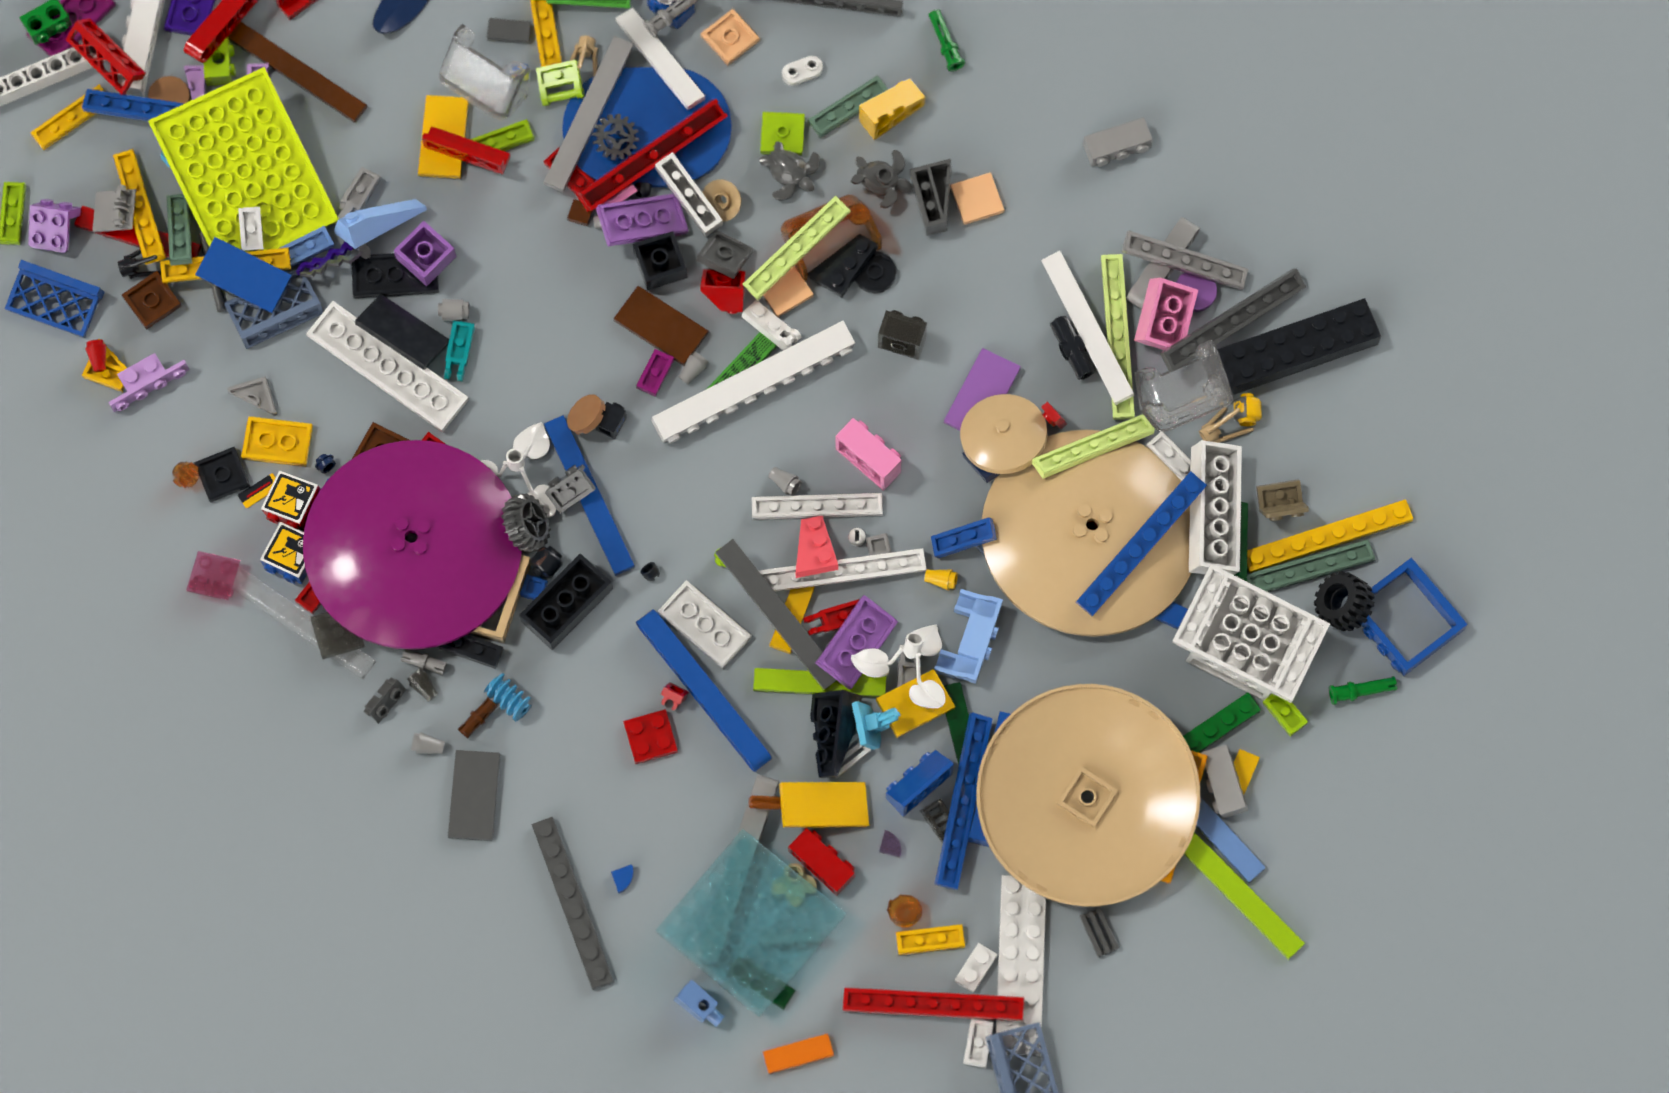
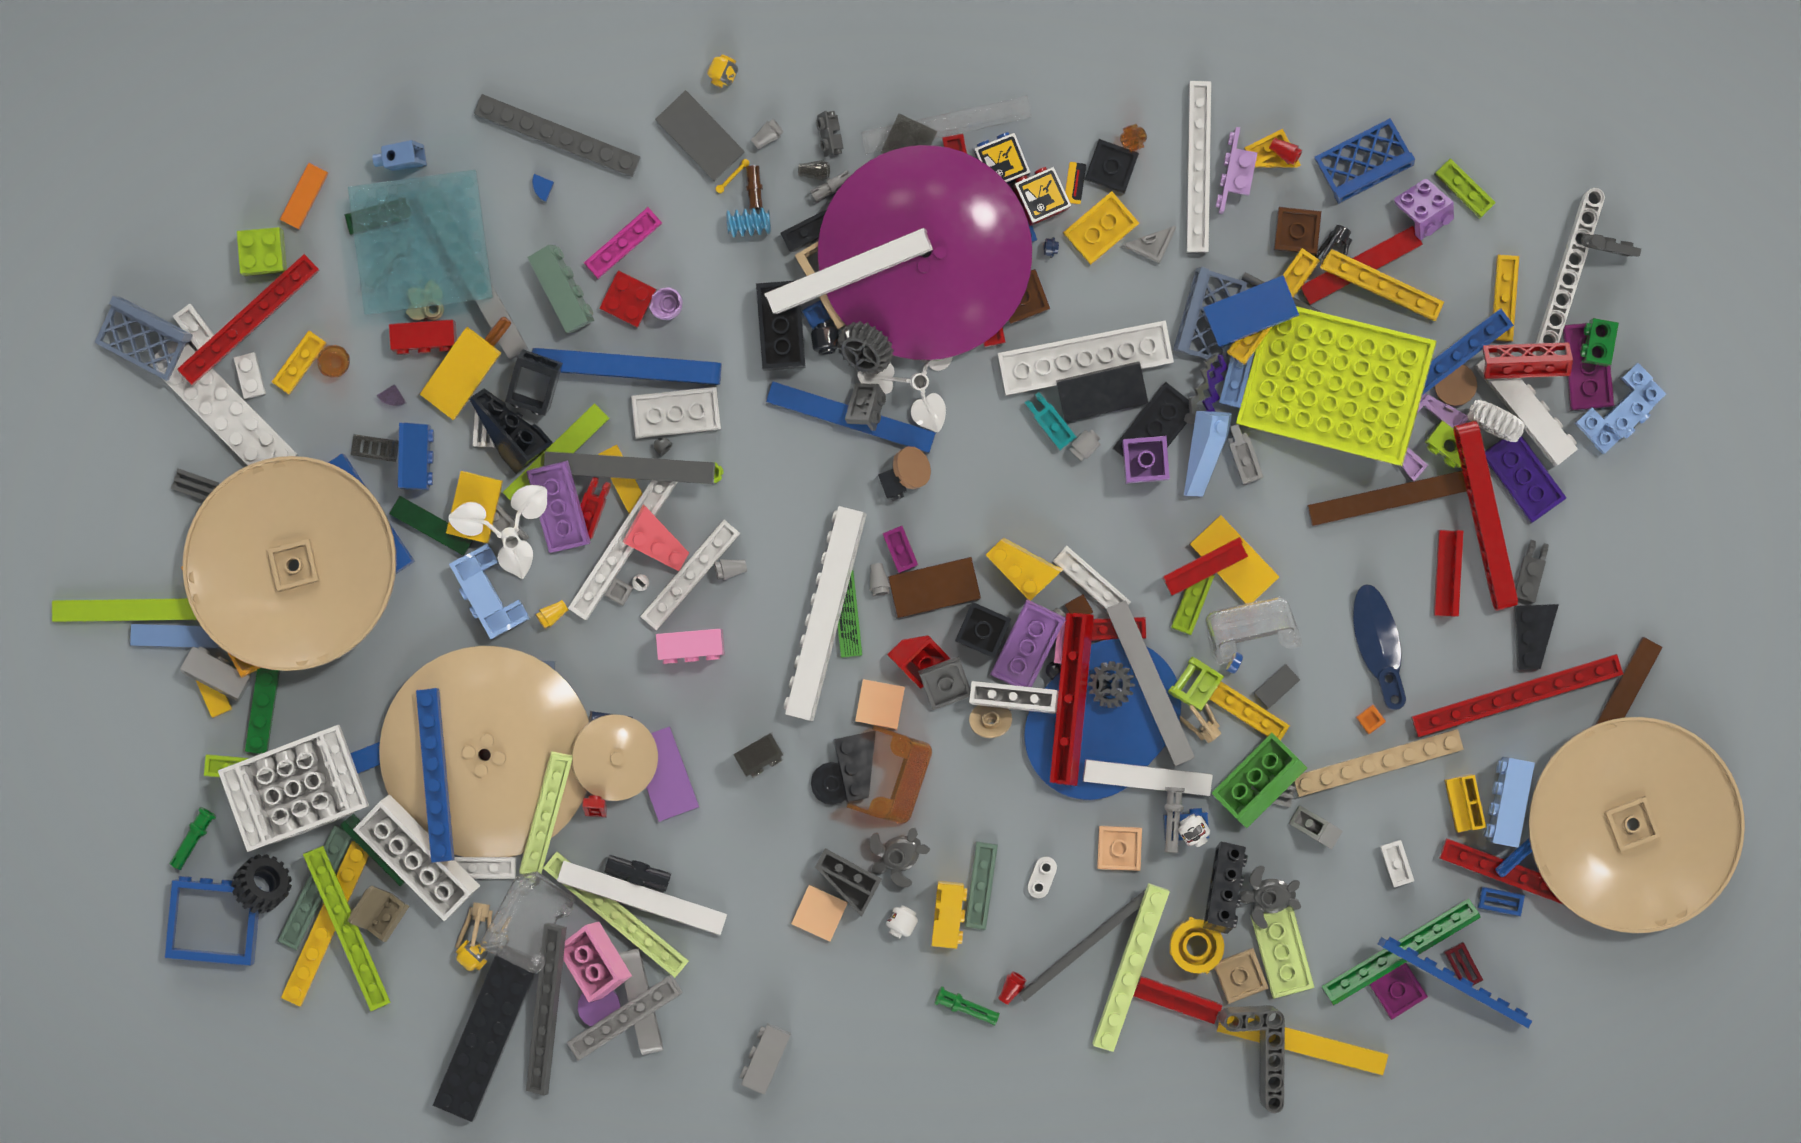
camera: 135 degrees right, 15 degrees up
light grey hinge [92,185,136,232] -> none
sand green tile [166,194,192,266] -> none
clear pink hinge [186,551,240,601] -> none
white plate [238,207,263,252] -> none
black hinge [640,562,660,581] -> none
red tile [660,682,689,711] -> none
white plate [741,300,801,351] -> none
yellowish green tile [743,196,851,300] -> none
dark grey animal [759,141,820,200] -> none
lime plate [760,112,805,156] -> none
medium azure piece [852,701,900,750] -> none
blue plate [931,517,997,558] -> none
blue plate [934,712,993,890] -> none
none -> lime brick [237,227,287,276]
none -> lime plate [303,845,391,1011]
none -> black window [505,349,563,416]
none -> sand green brick [527,245,595,333]
none -> dark pink tile [584,207,663,279]
none -> lavender hair [649,287,683,320]
none -> dark grey hinge [654,437,673,456]
none -> yellow head [707,54,738,88]
none -> yellow hinge [716,159,750,194]
none -> white tile [765,228,933,314]
none -> white head [886,905,918,939]
none -> yellow wedge [986,538,1063,601]
none -> red cone [998,971,1027,1005]
none -> white tile [1053,546,1131,608]
none -> white plate [1187,81,1211,253]
none -> white gear [1467,400,1525,442]

